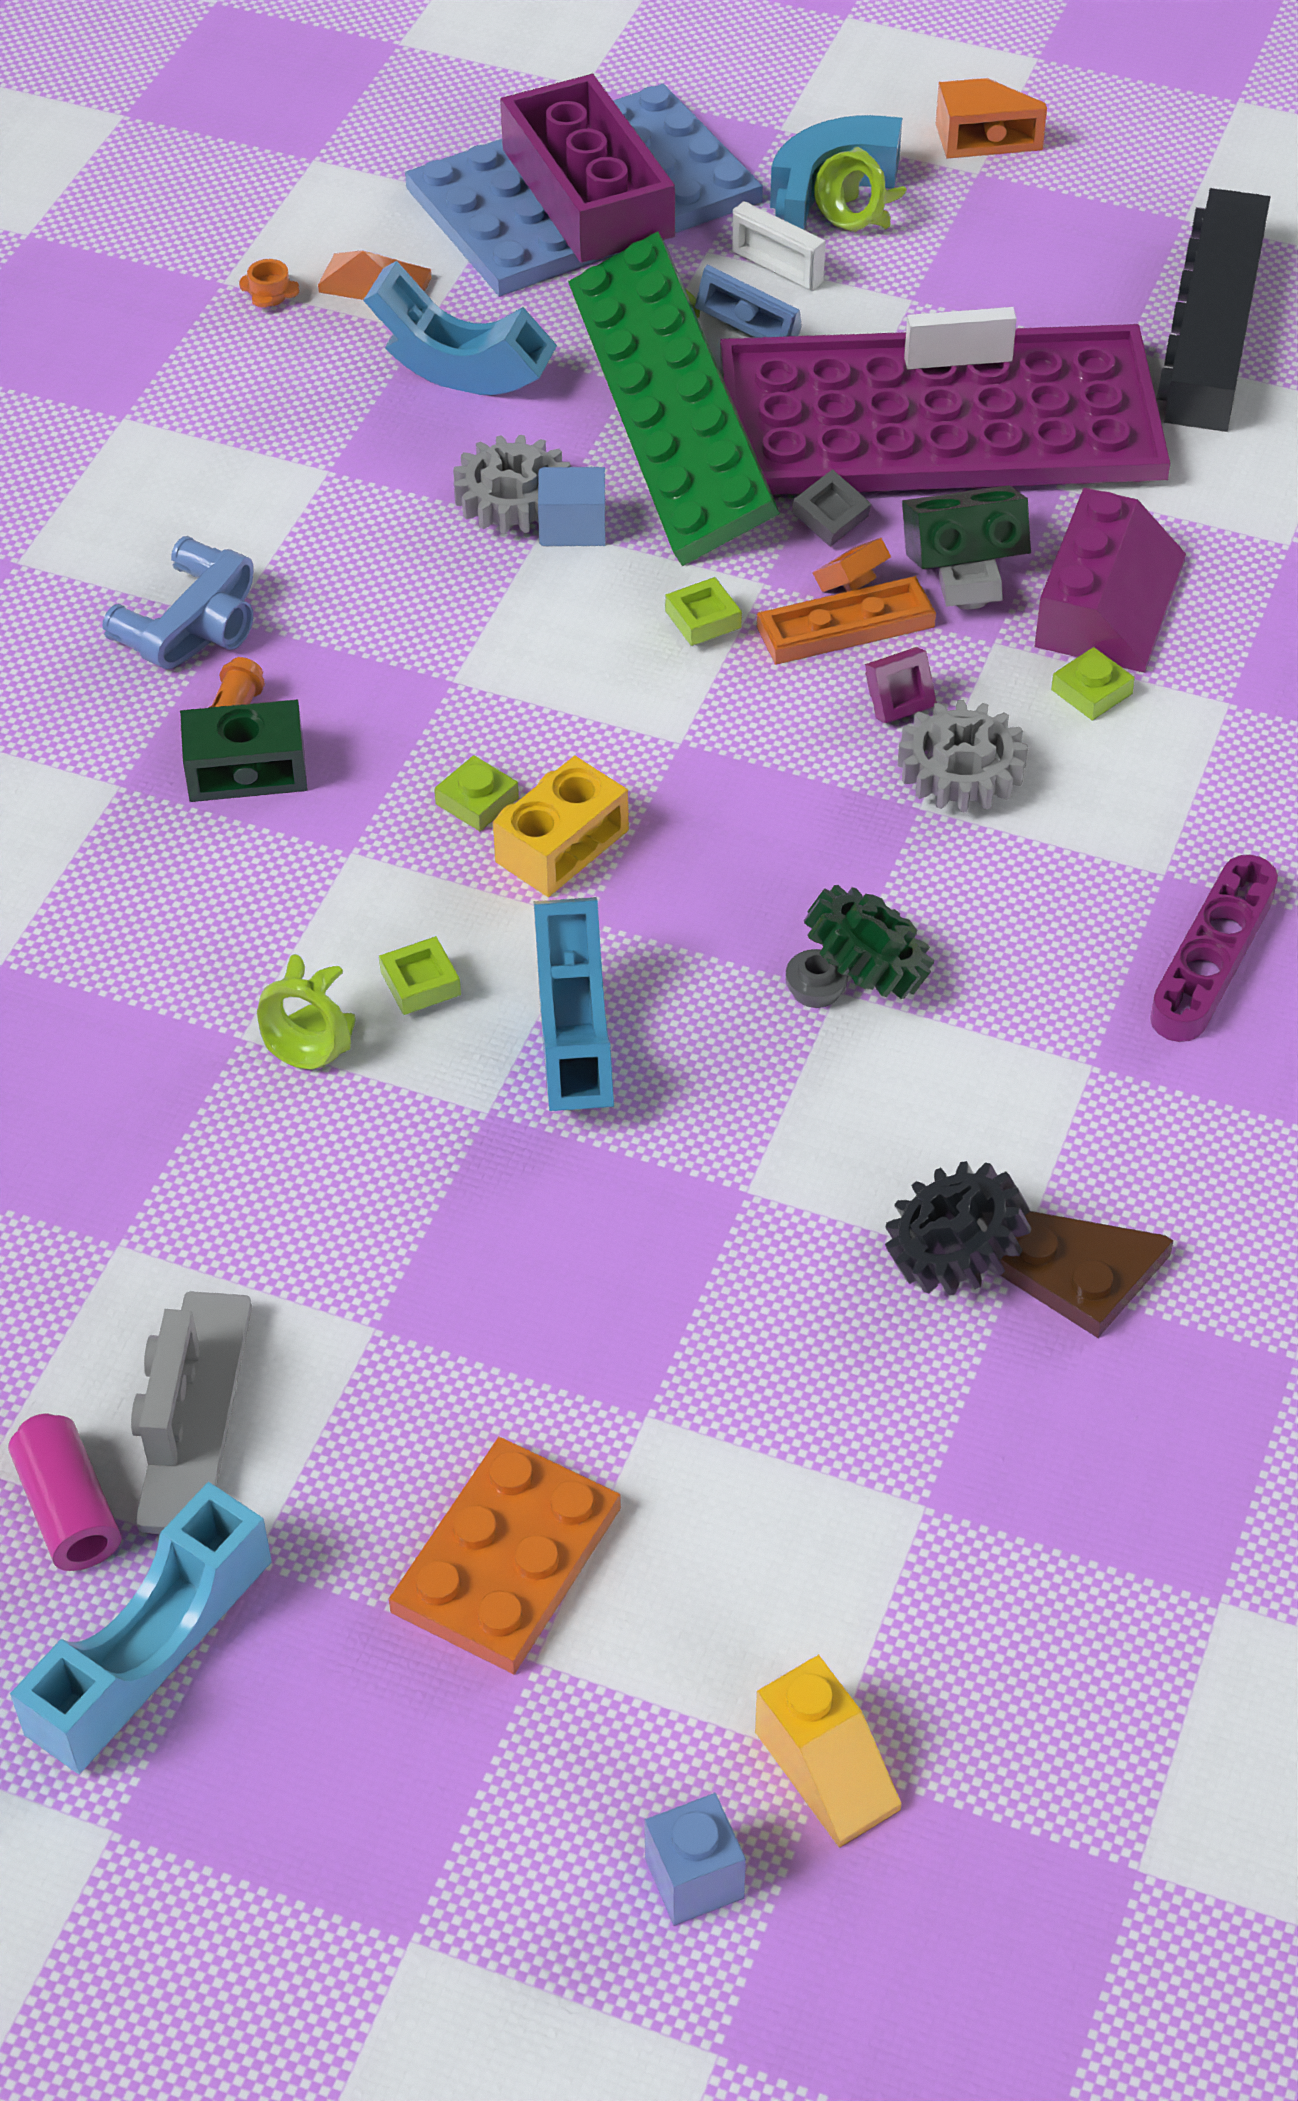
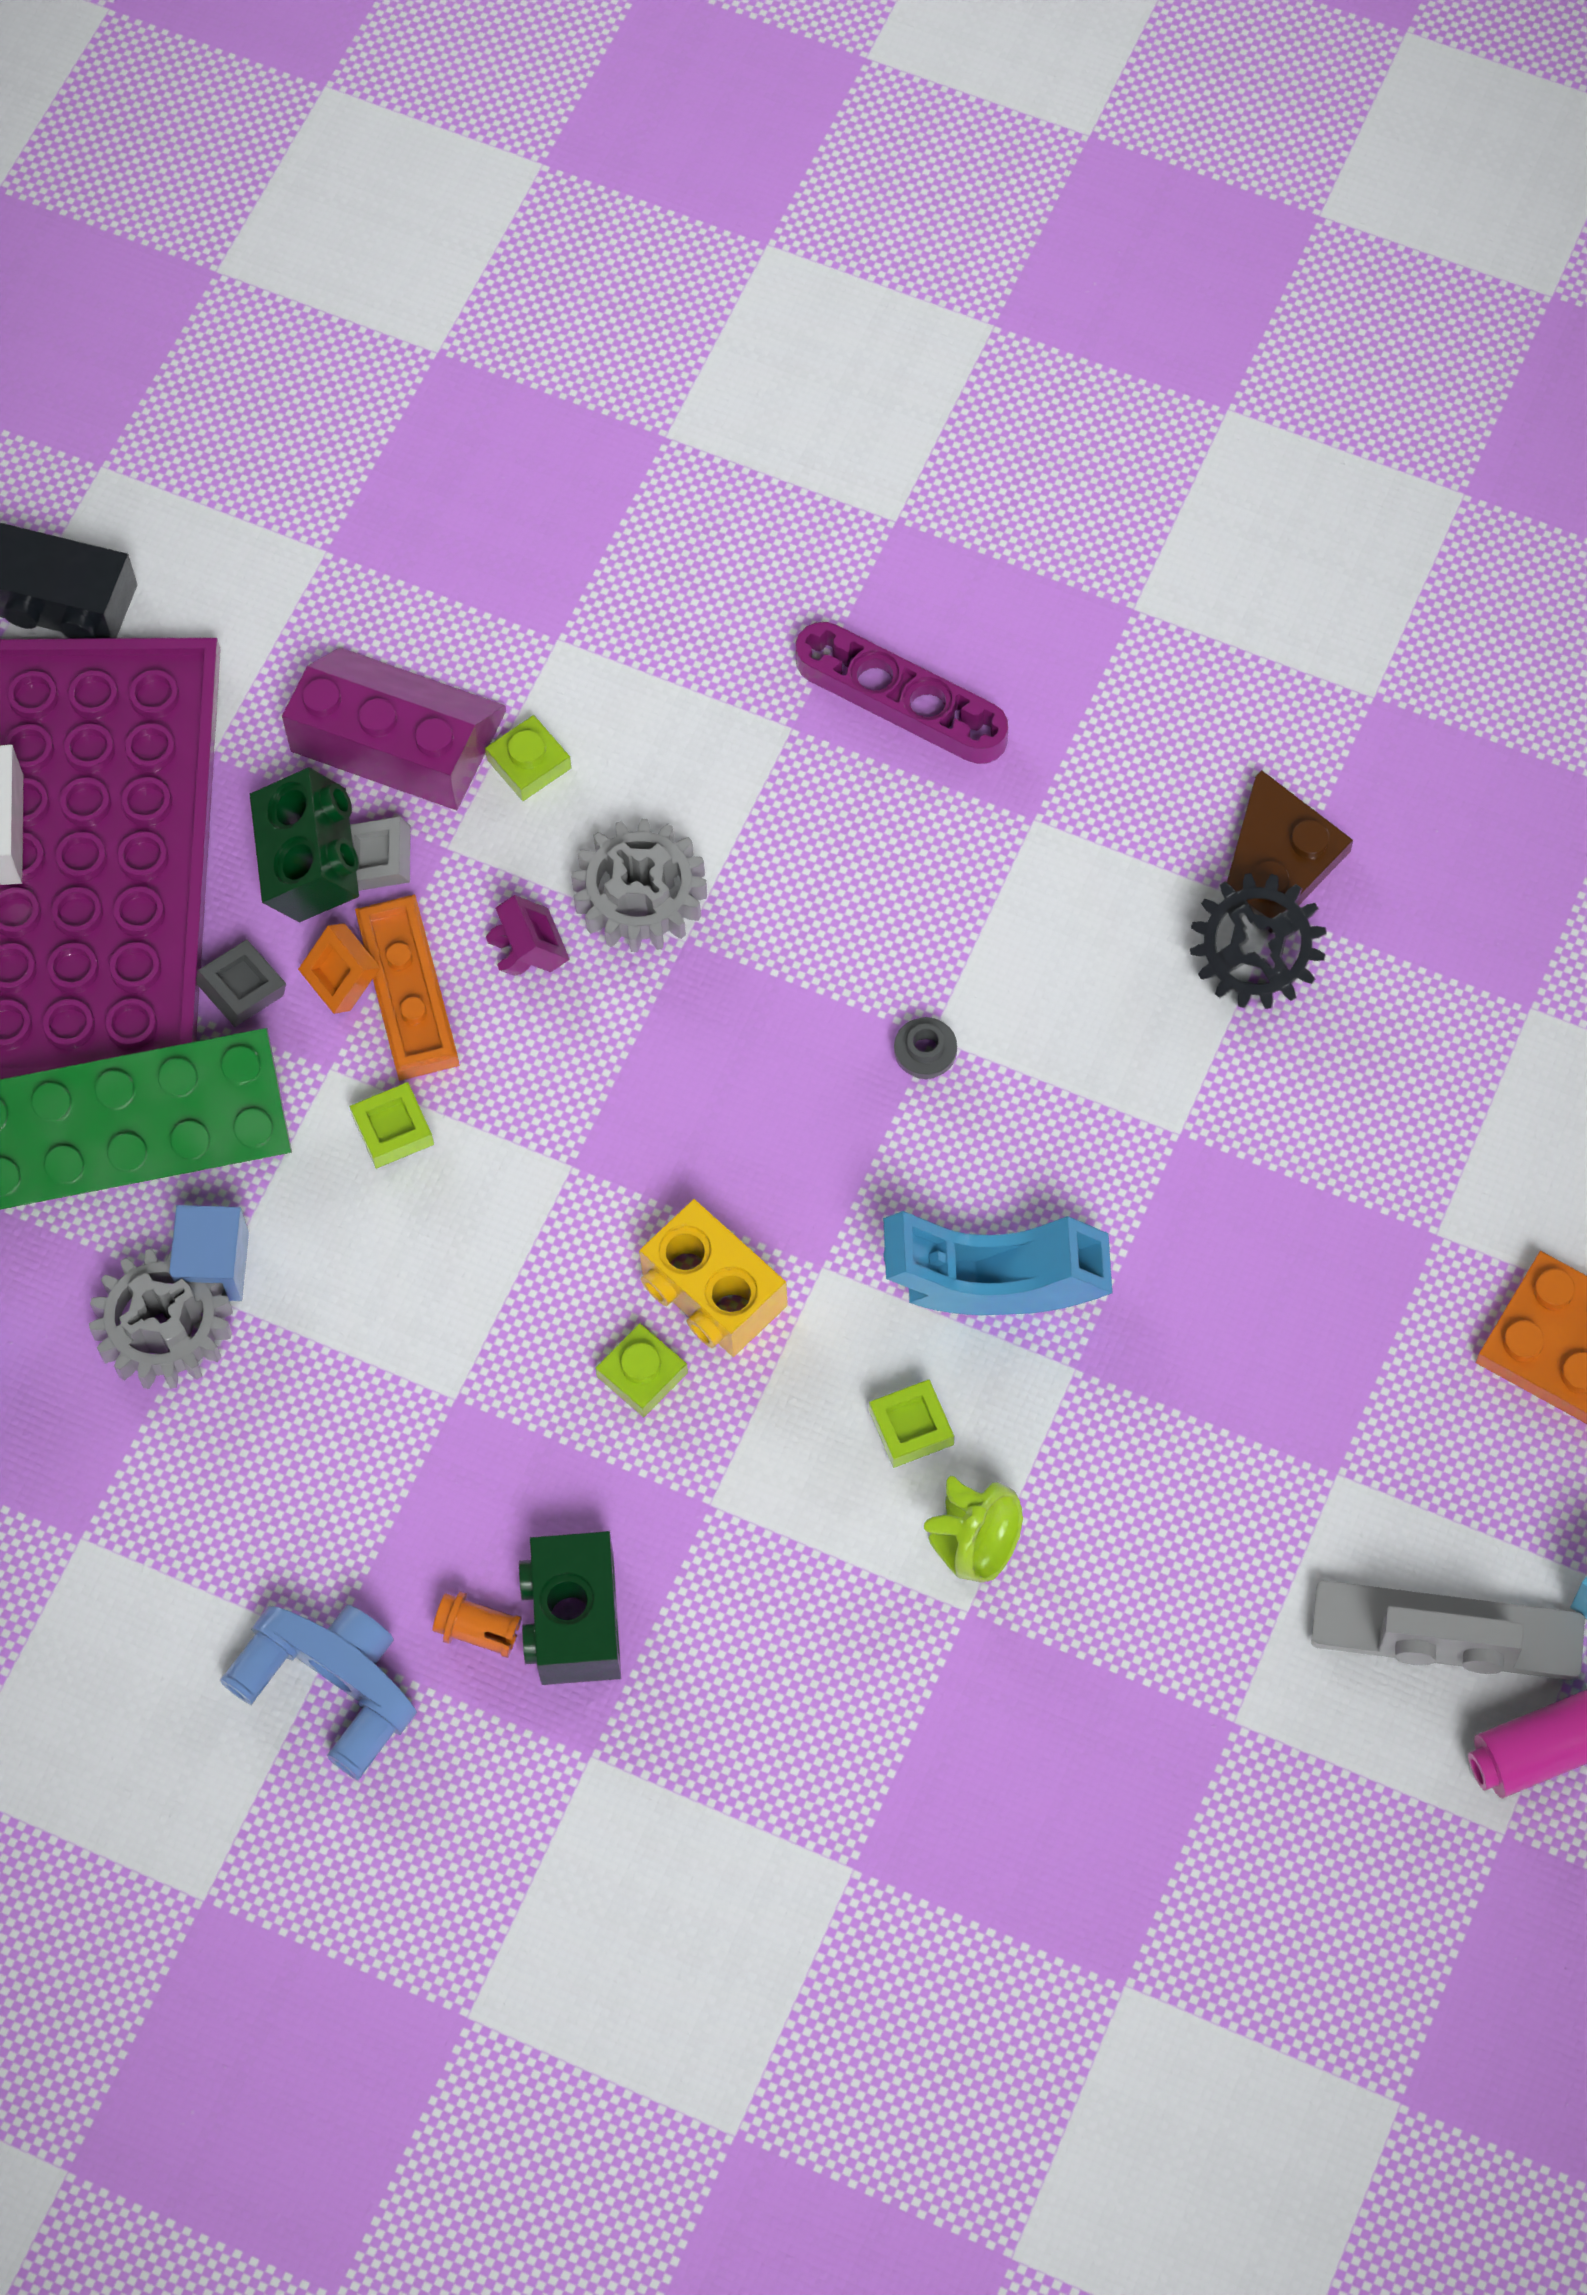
camera: 85 degrees left, 15 degrees up
dark green gear [804,885,934,999] -> none

